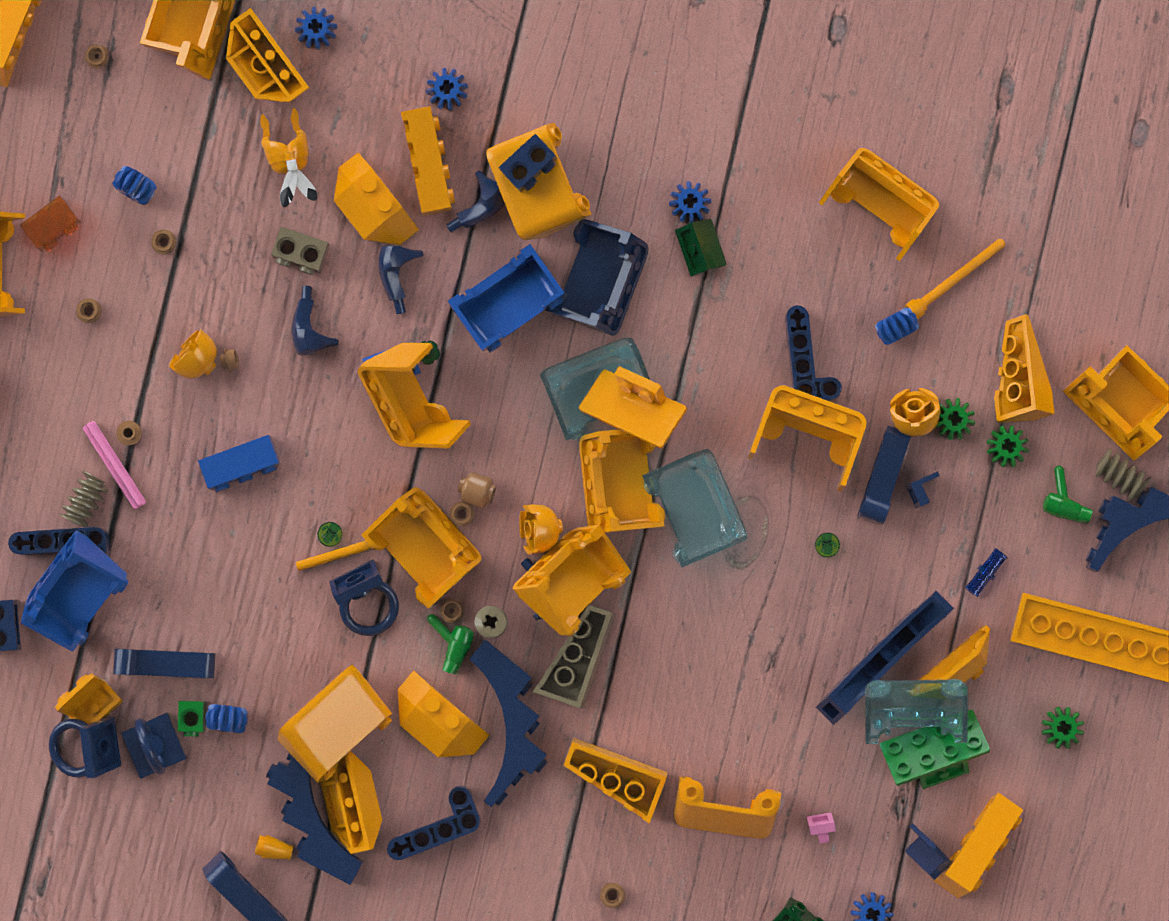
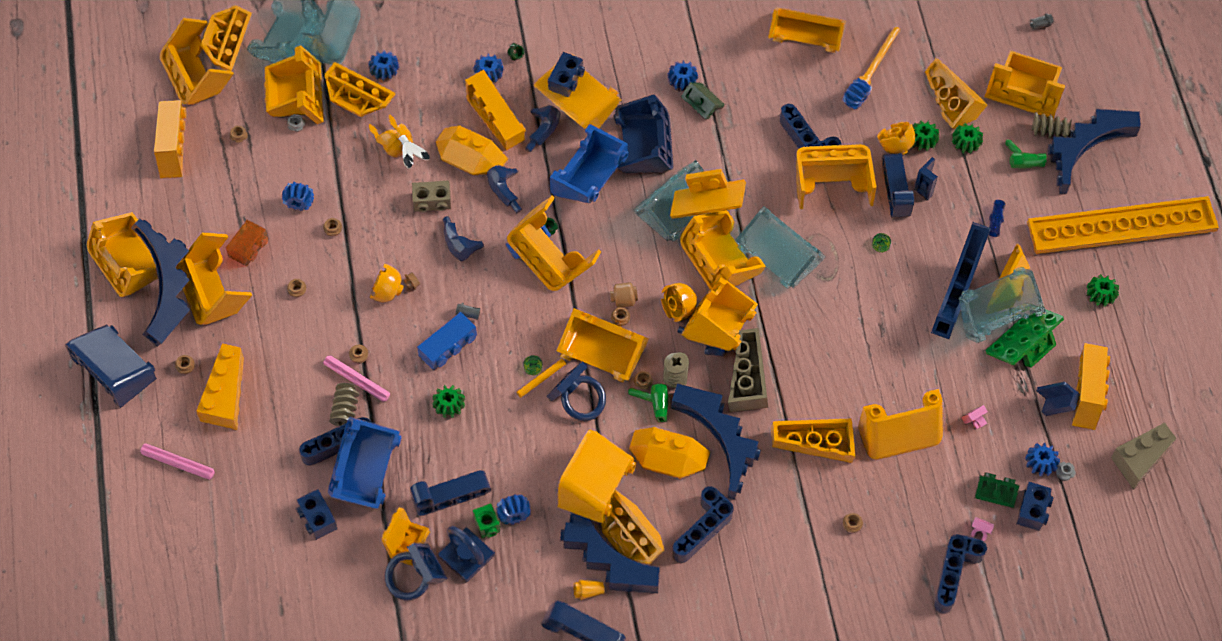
camera: 25 degrees left, 25 degrees down
none -> light grey plate [287,114,305,131]
none -> green gear [432,384,465,418]
none -> dark grey pin [455,303,481,320]
none -> dark green plate [507,43,524,61]

